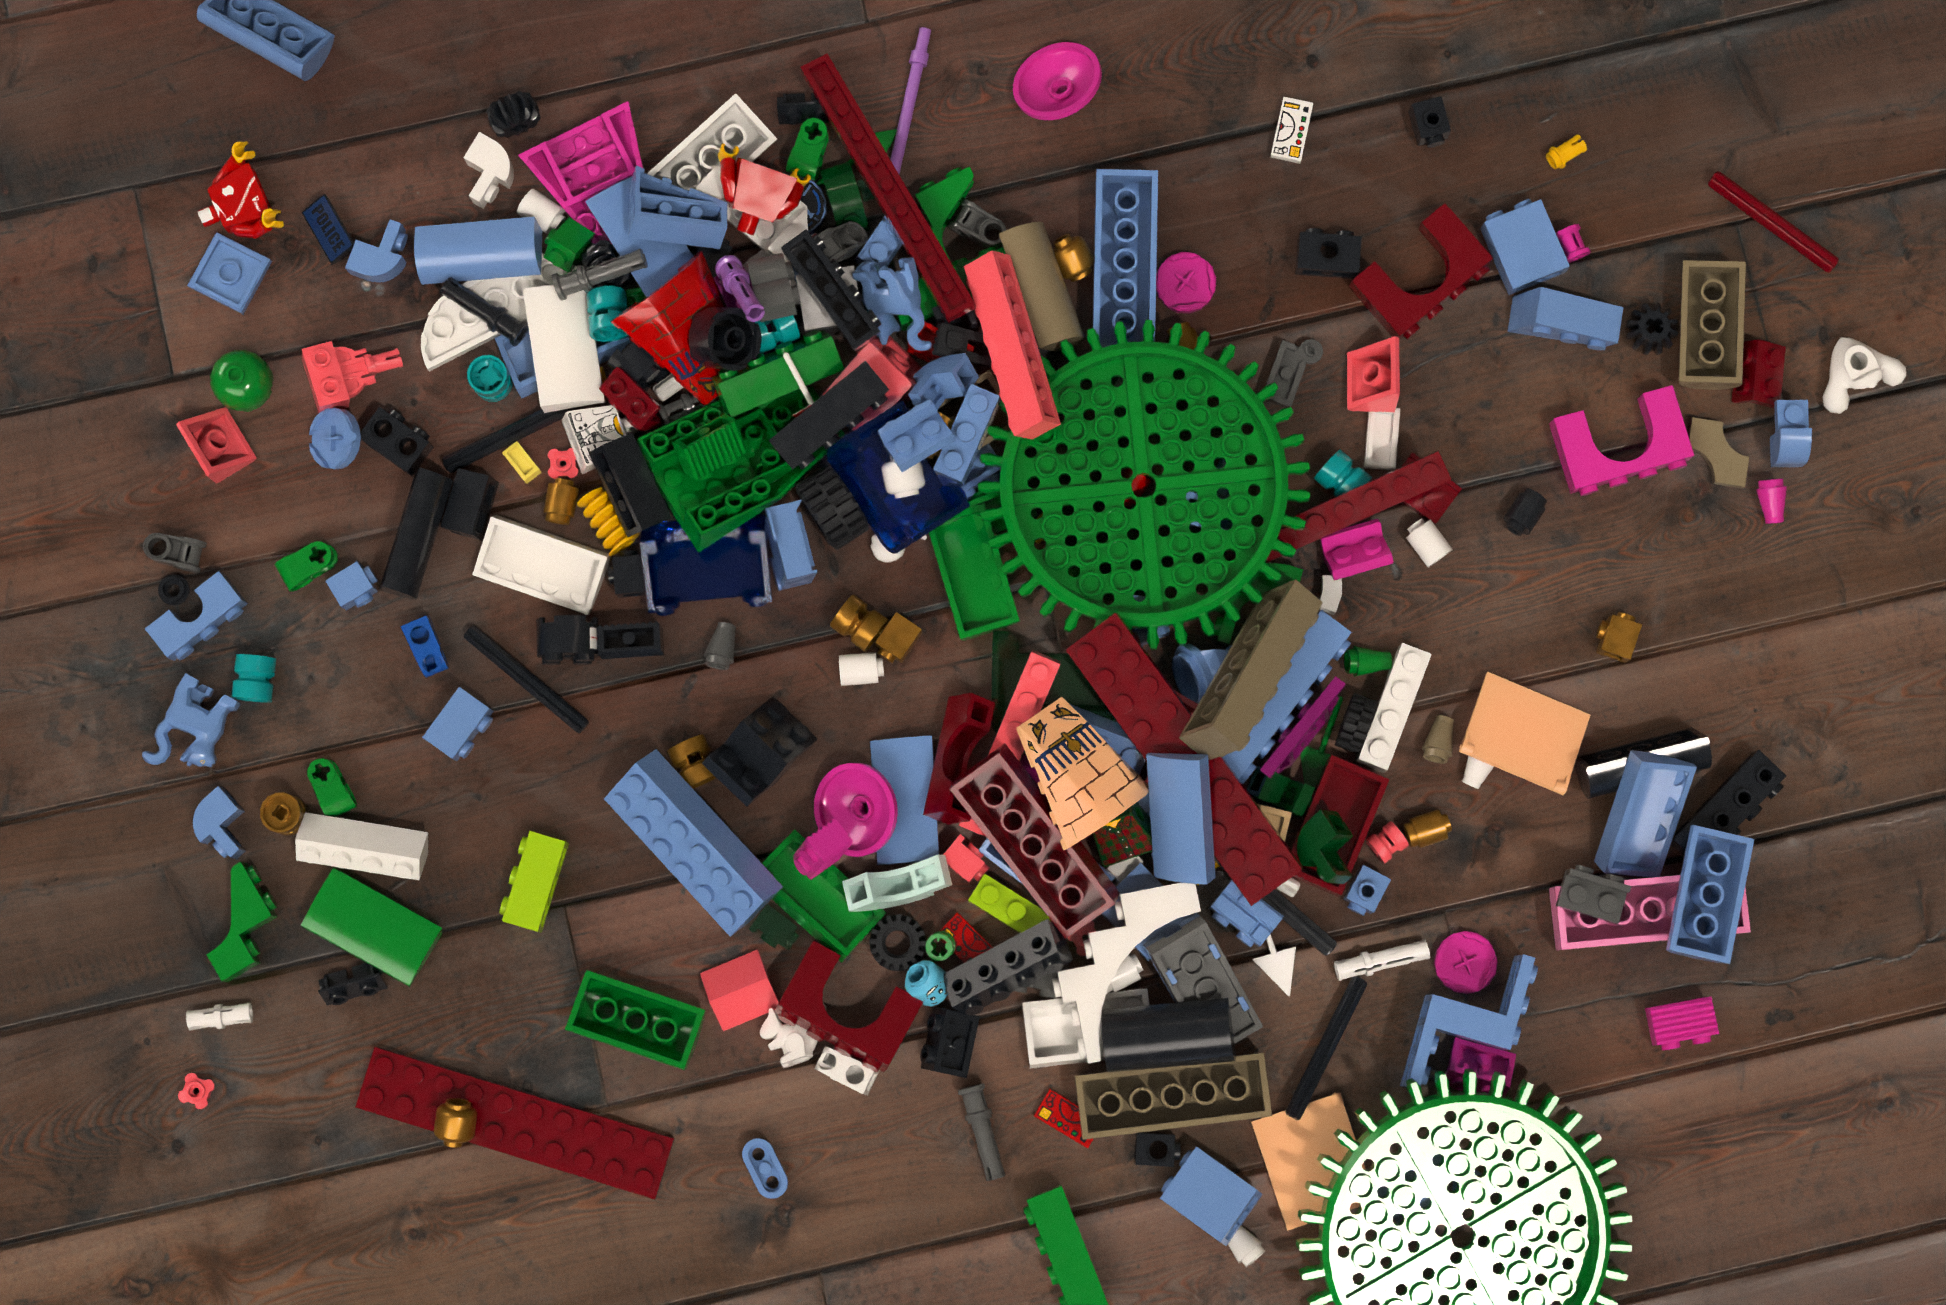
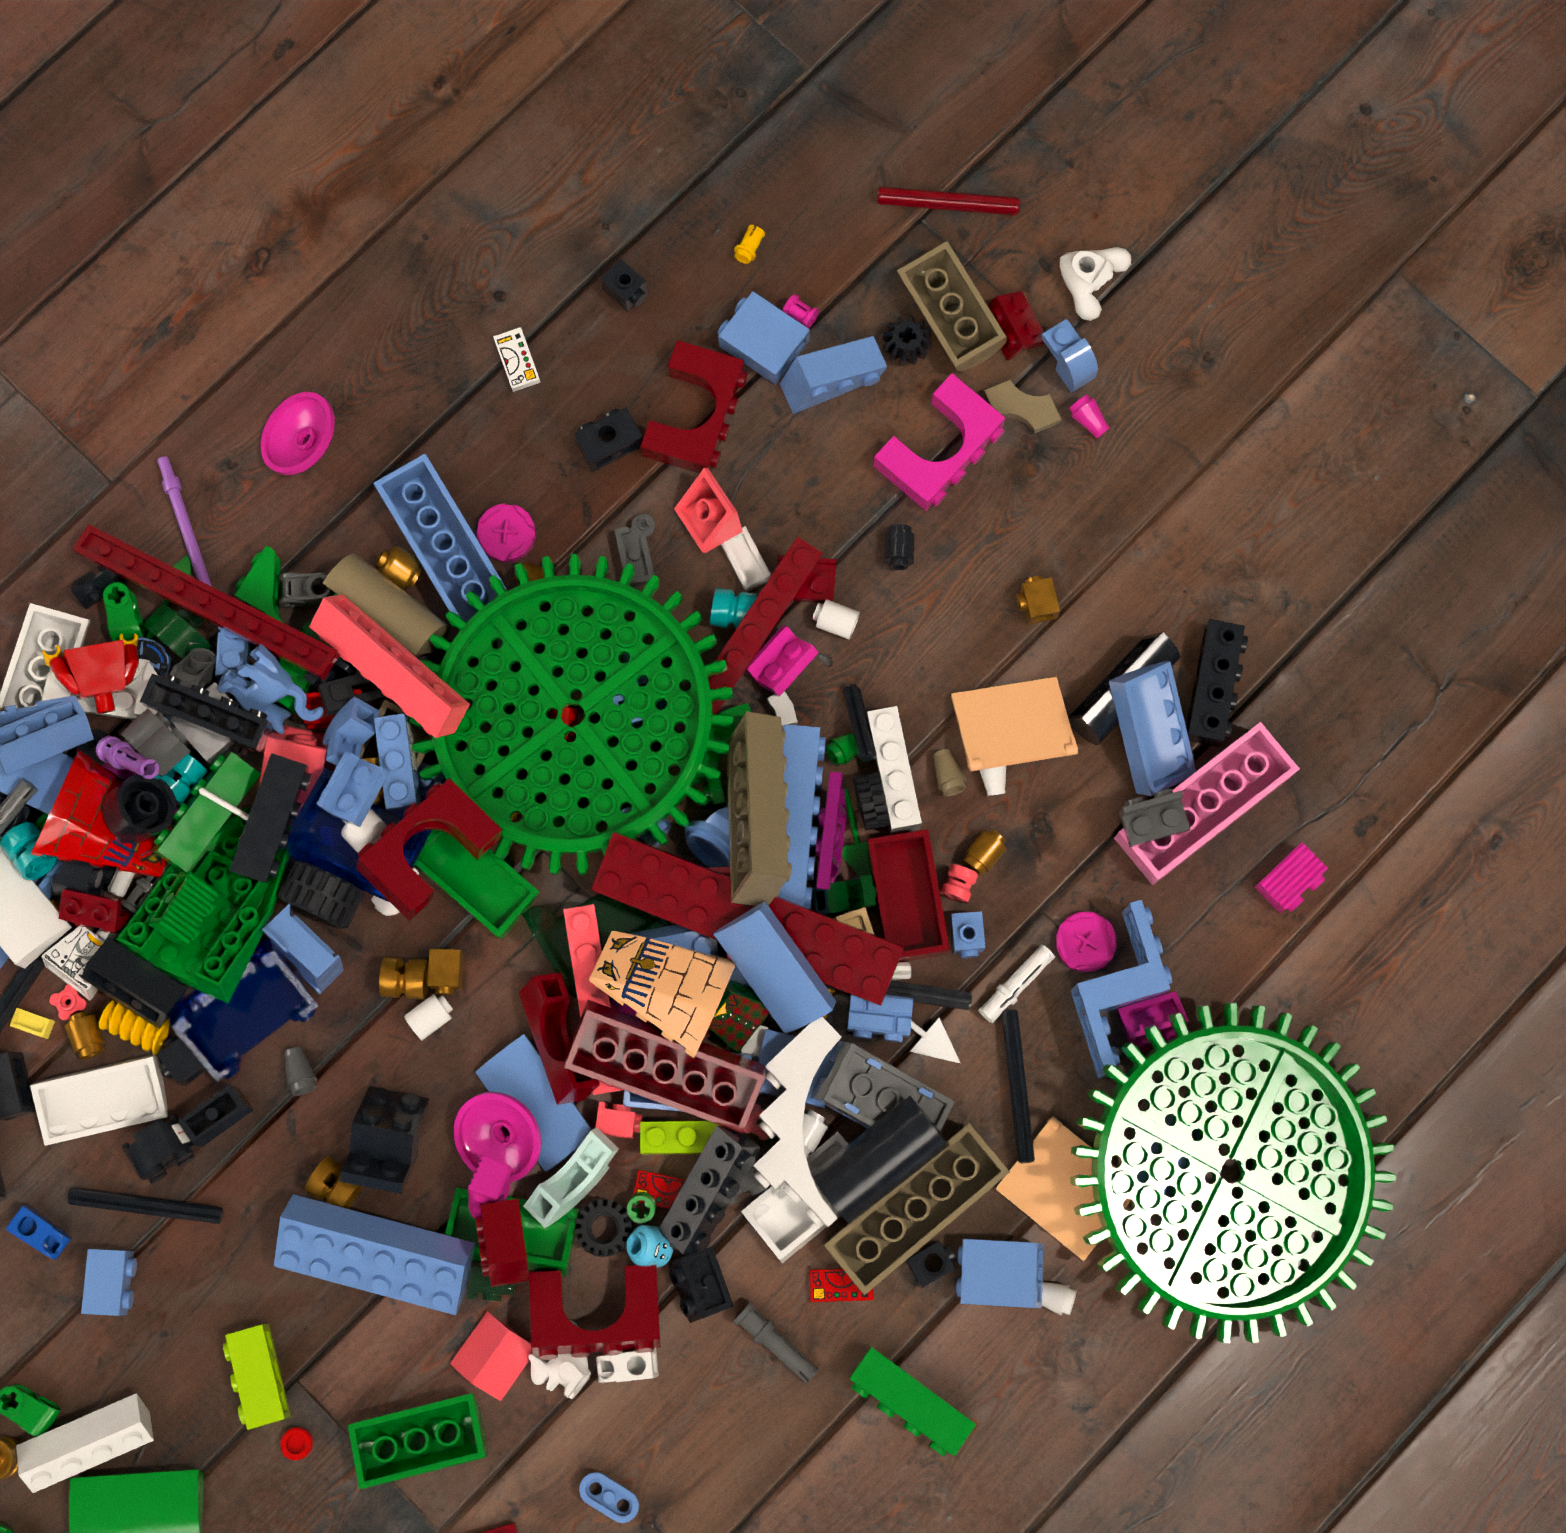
camera: 35 degrees left, 5 degrees down
dark green brick [1297,810,1353,884] -> none
medium blue brick [1666,825,1754,964] -> none
none -> red tile [280,1427,314,1460]
none -> dark red arch [356,778,502,921]
none -> dark red brick [475,1198,529,1287]
none -> black axle [843,684,876,762]

